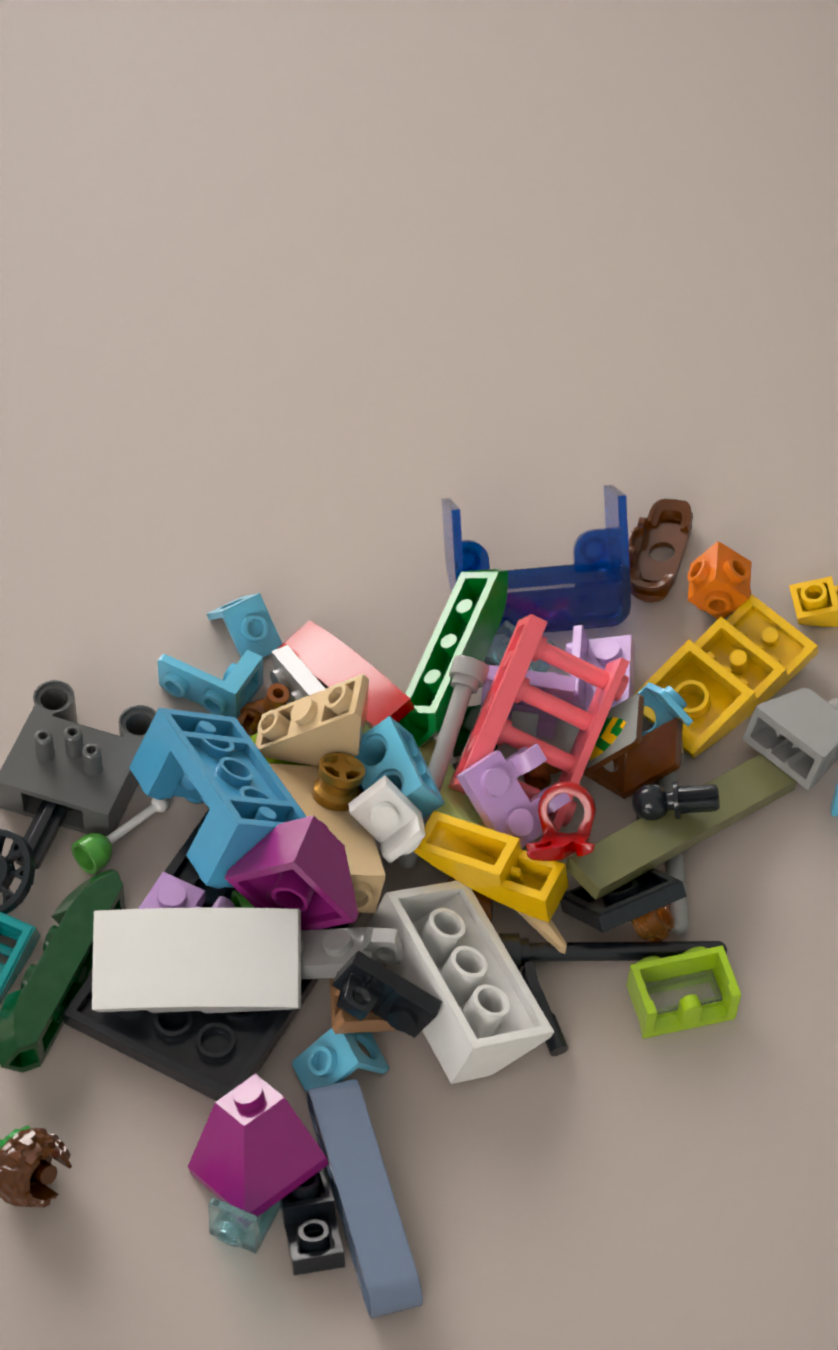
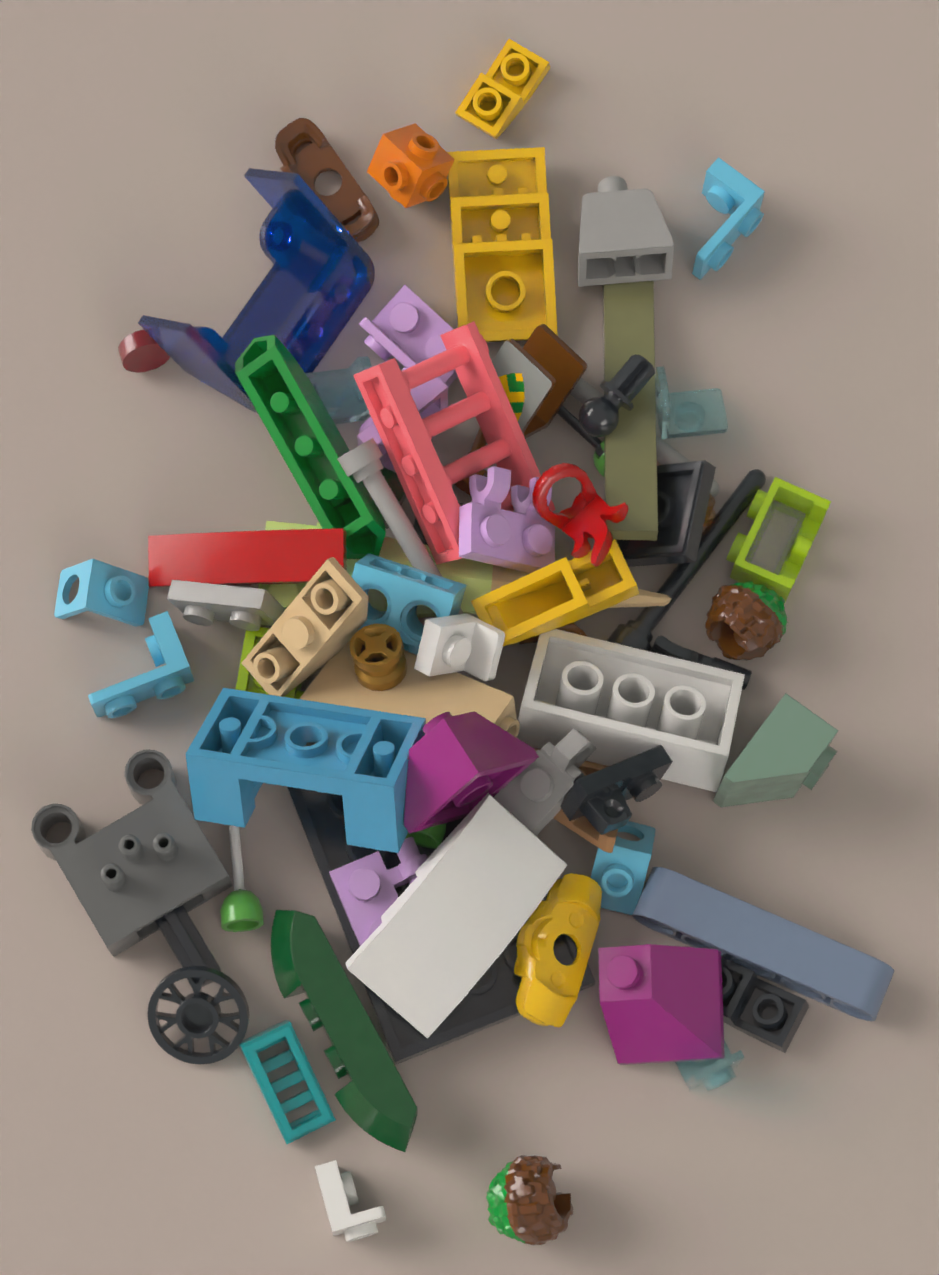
camera: 50 degrees left, 20 degrees up
dark orange arm [237,683,290,735] -> none
medium azure bracket [638,682,693,736] -> none
none -> dark red tile [118,329,171,373]
none -> yellow piece [514,873,602,1028]
none -> clear light blue bracket [655,366,728,439]
none -> reddish brown piece [705,581,788,661]
none -> sand green slope [713,693,839,807]

